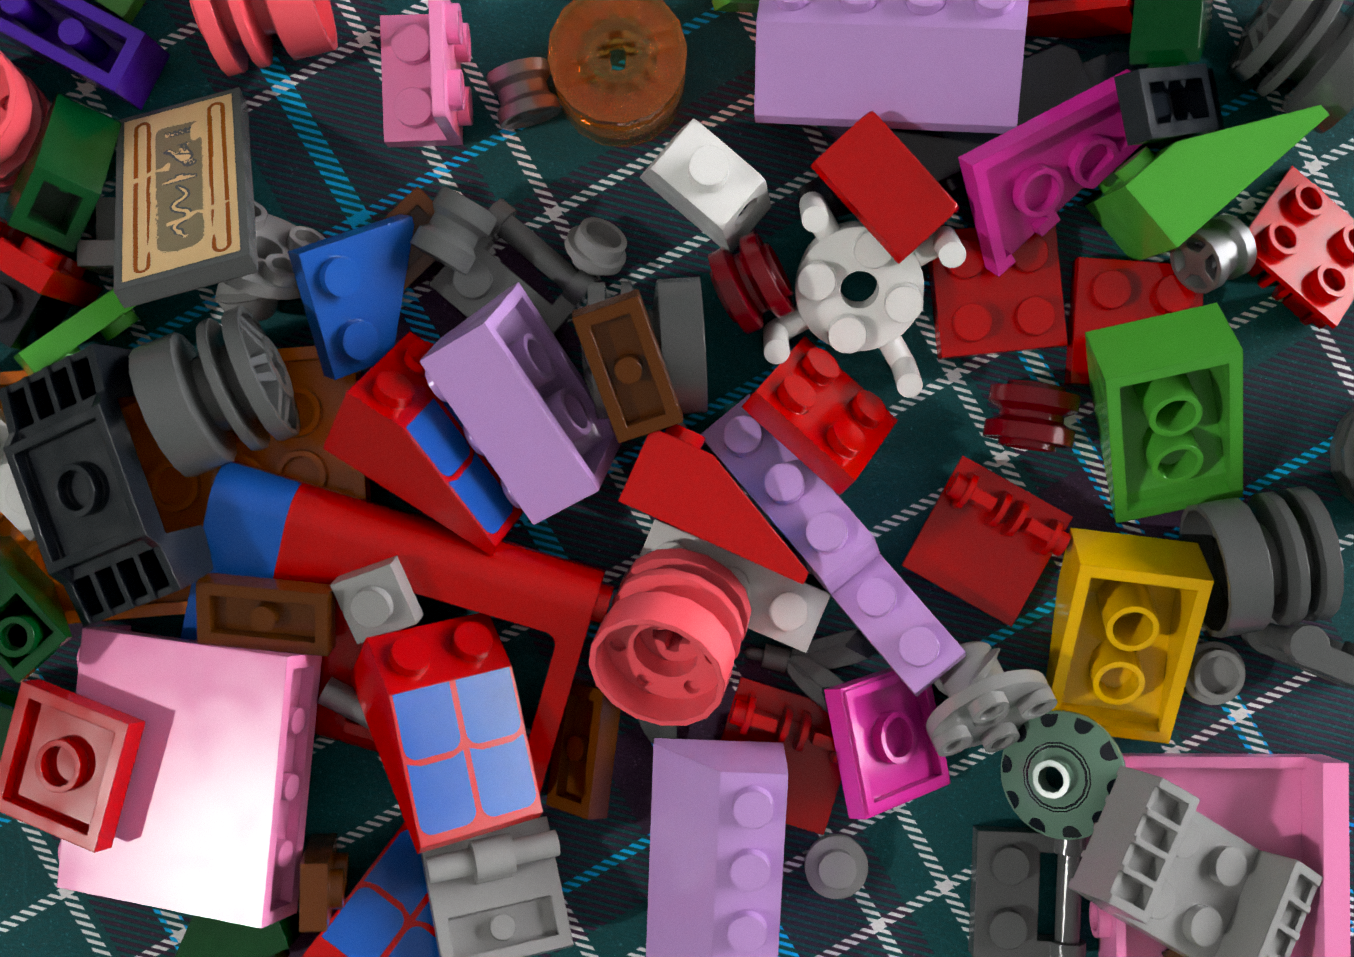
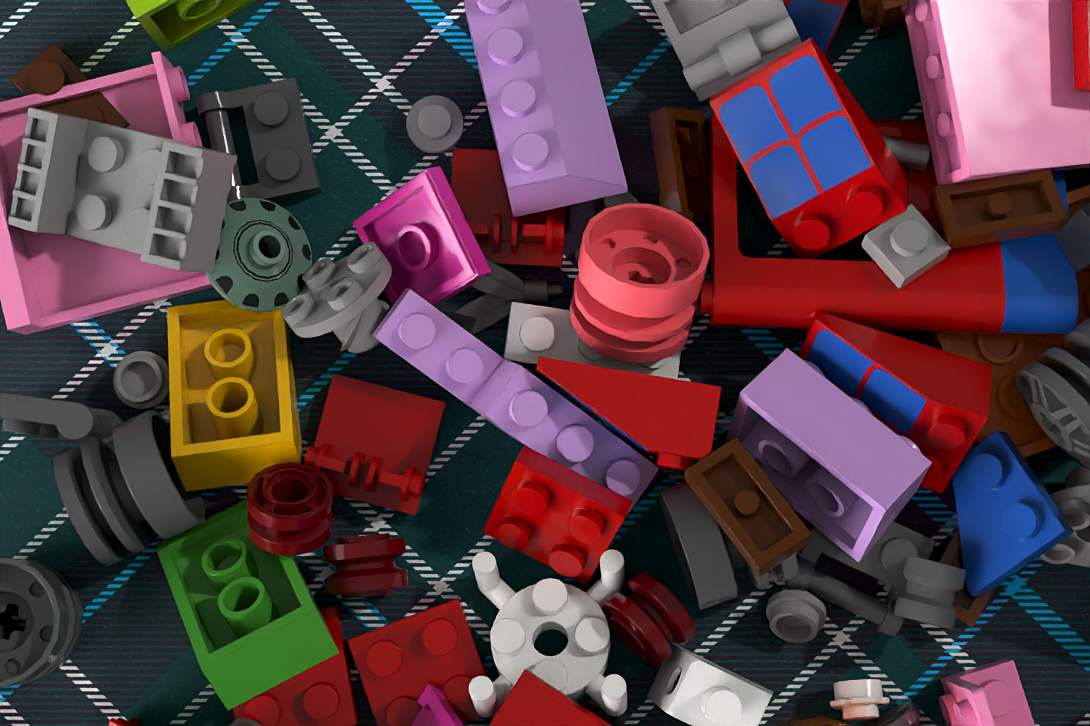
camera: 160 degrees right, 5 degrees down
none -> dark red wheel [247,463,333,556]
none -> white plate [830,679,890,721]

